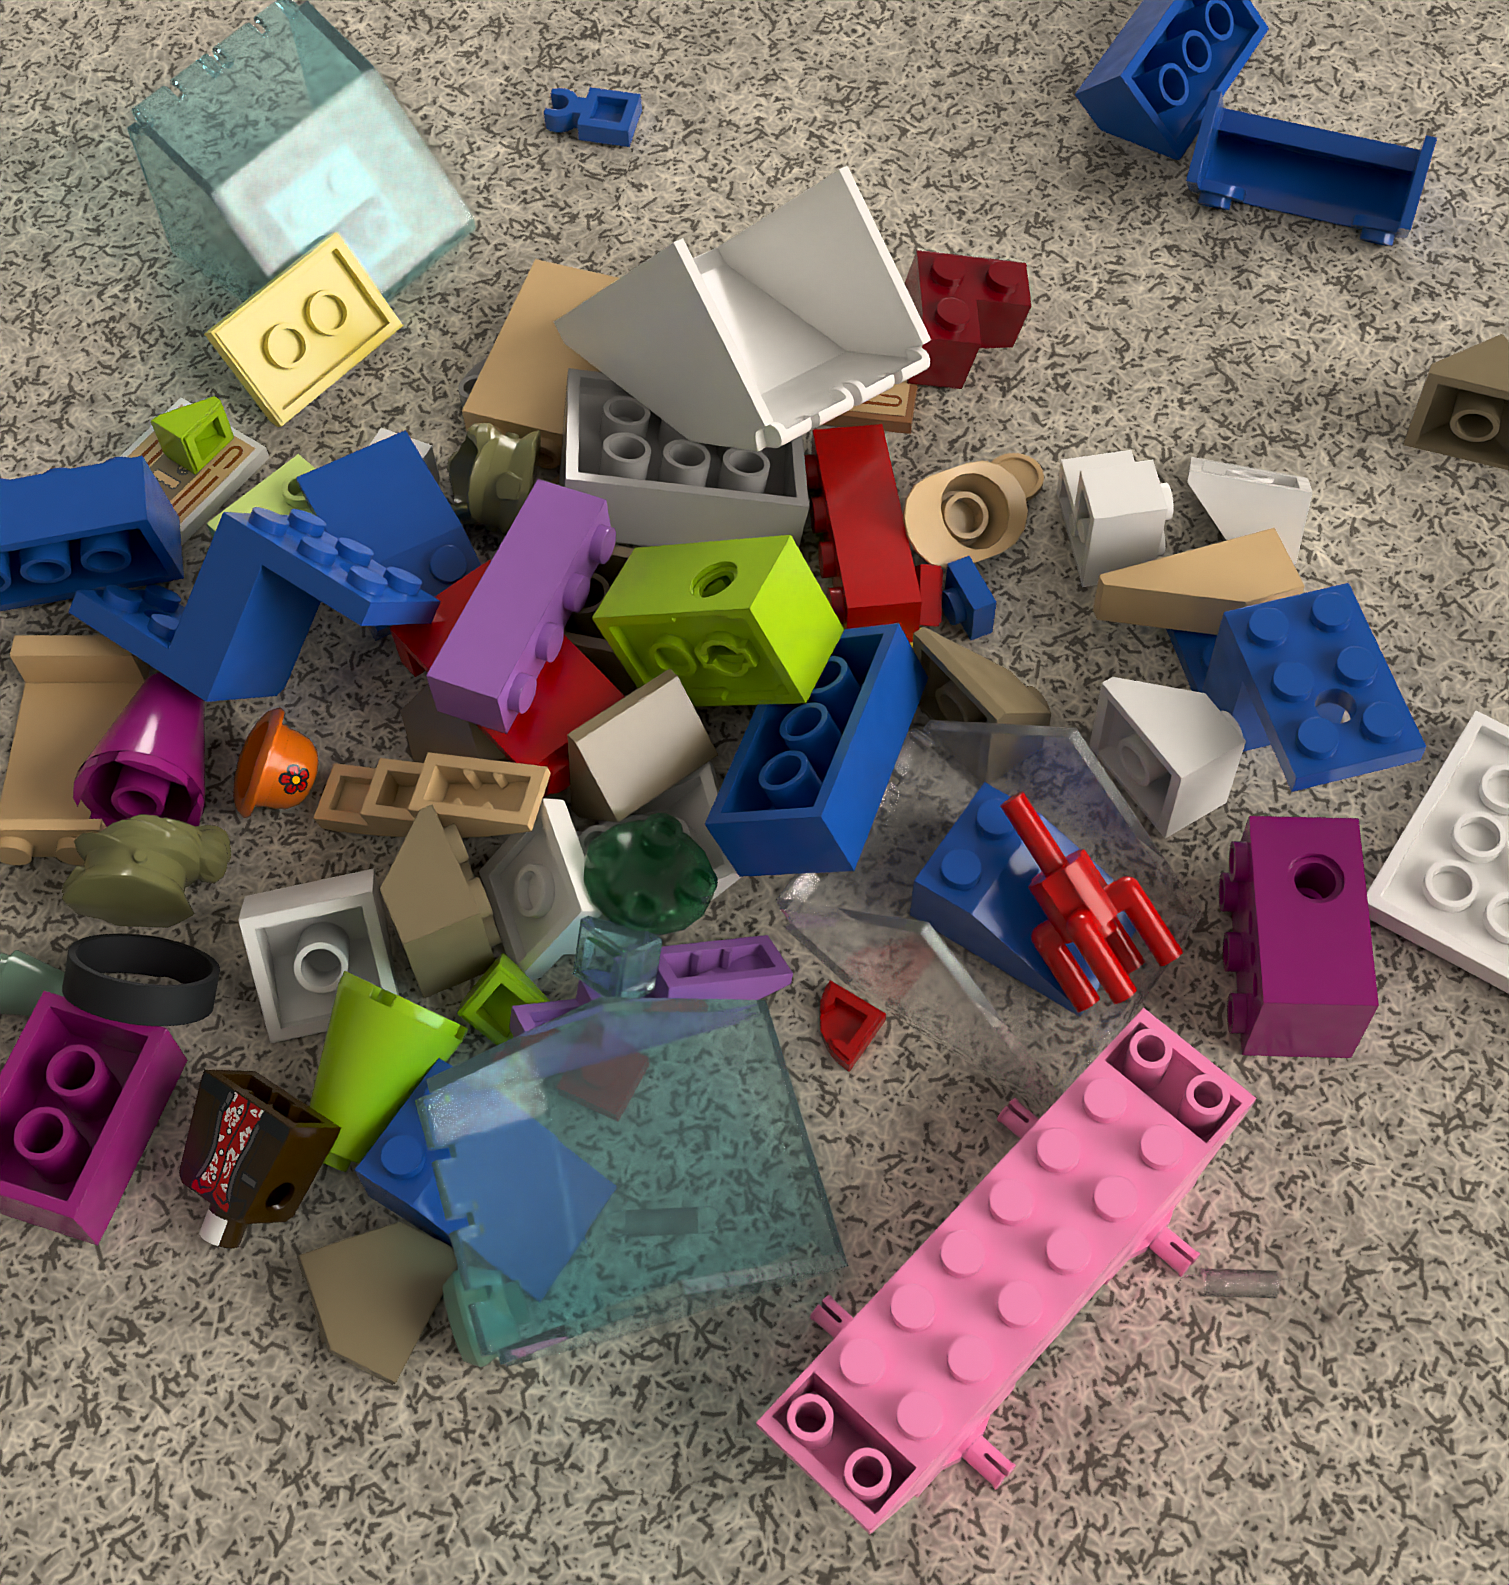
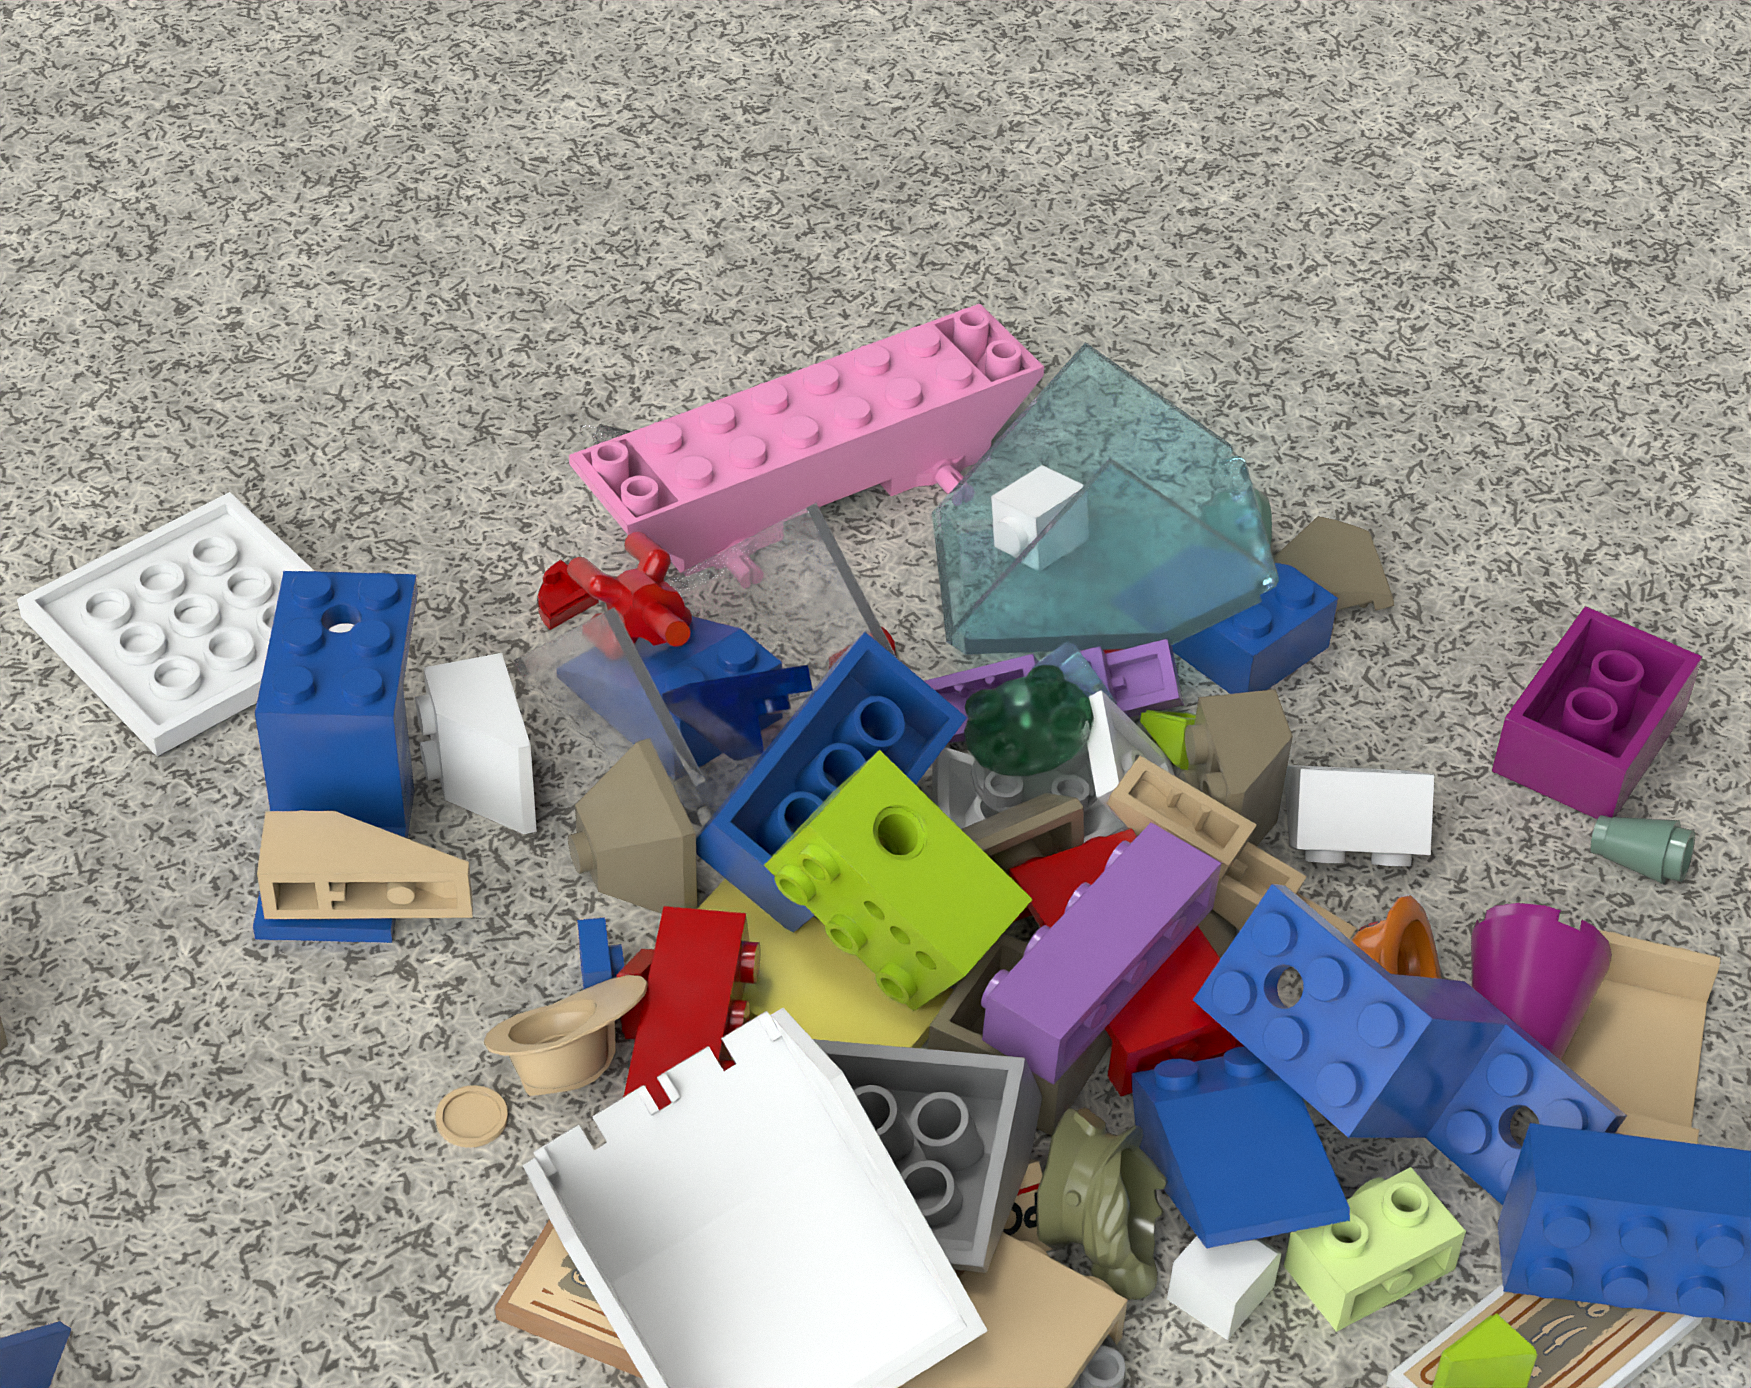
camera: 170 degrees left, 15 degrees down
olive piece [62,814,231,928] -> none
black tyre [62,933,220,1026] -> none
dark brown torso [179,1069,341,1249] -> none
lime cone [309,971,469,1172] -> none
dark red brick [904,250,1032,389] -> none
white brick [1056,450,1174,587] -> none
white slope [1187,457,1313,565] -> none
magenta piece [1218,816,1379,1058] -> none
none -> red tile [537,559,599,630]
none -> clear blue slope [662,665,813,761]
none -> white brick [991,465,1089,569]

